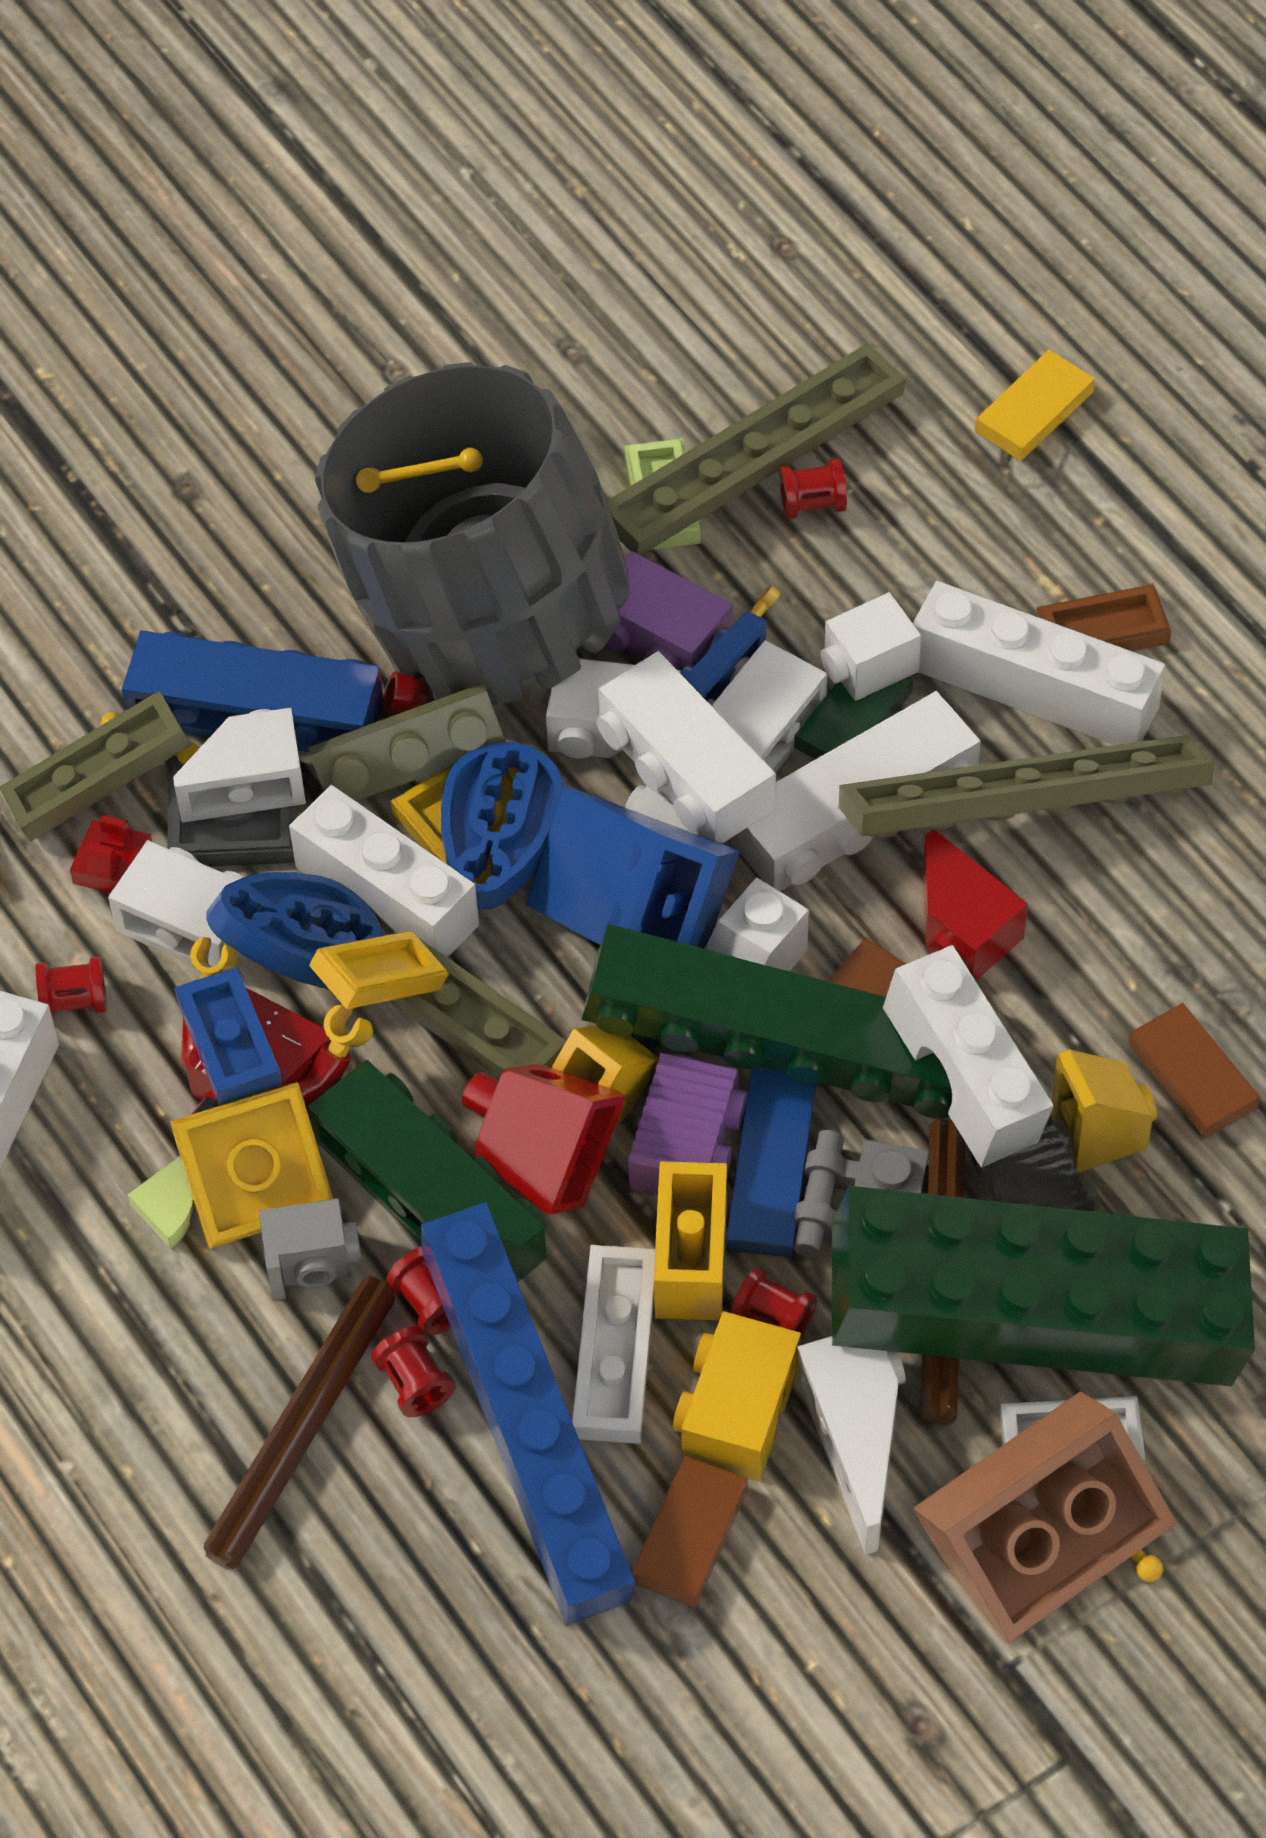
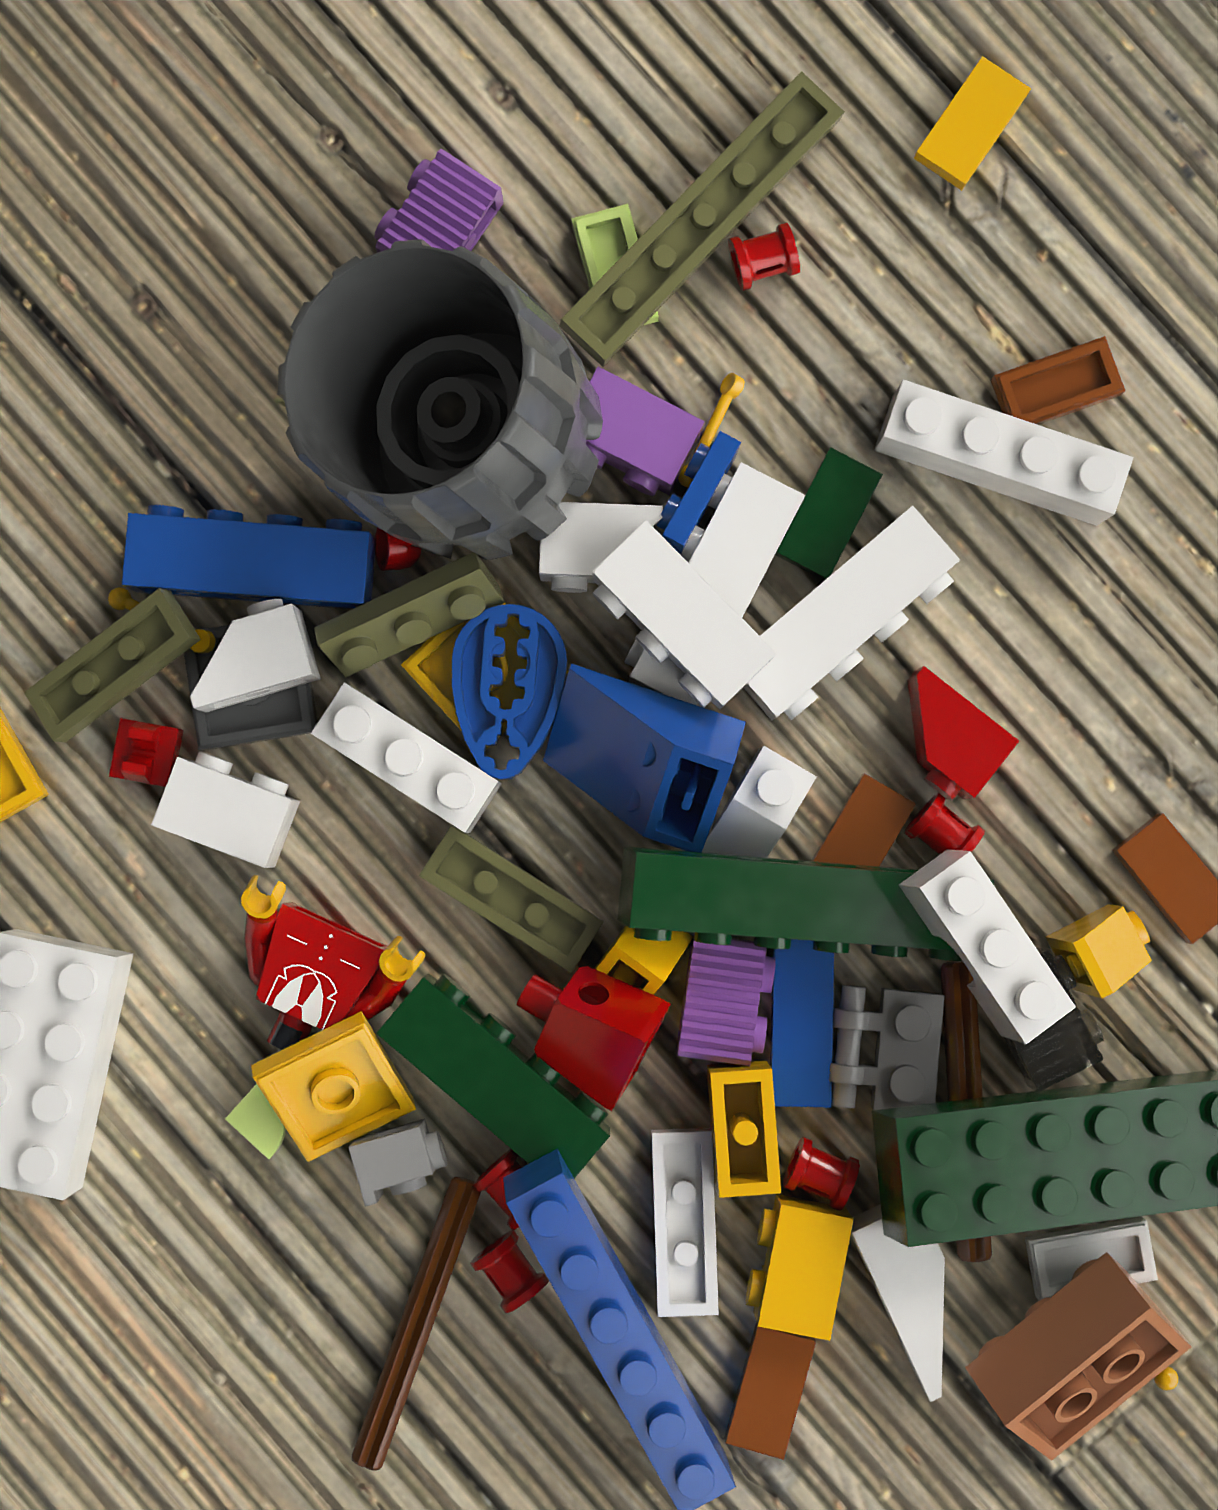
camera: 10 degrees left, 30 degrees up
red bush [35,956,107,1018] -> none
blue plate [175,967,282,1106] -> none
blue piece [206,872,384,990] -> none
yellow tile [309,931,449,1009] -> none
yellow hinge [356,448,483,493] -> none
white brick [820,592,921,701] -> none
olive plate [838,735,1214,838] -> none

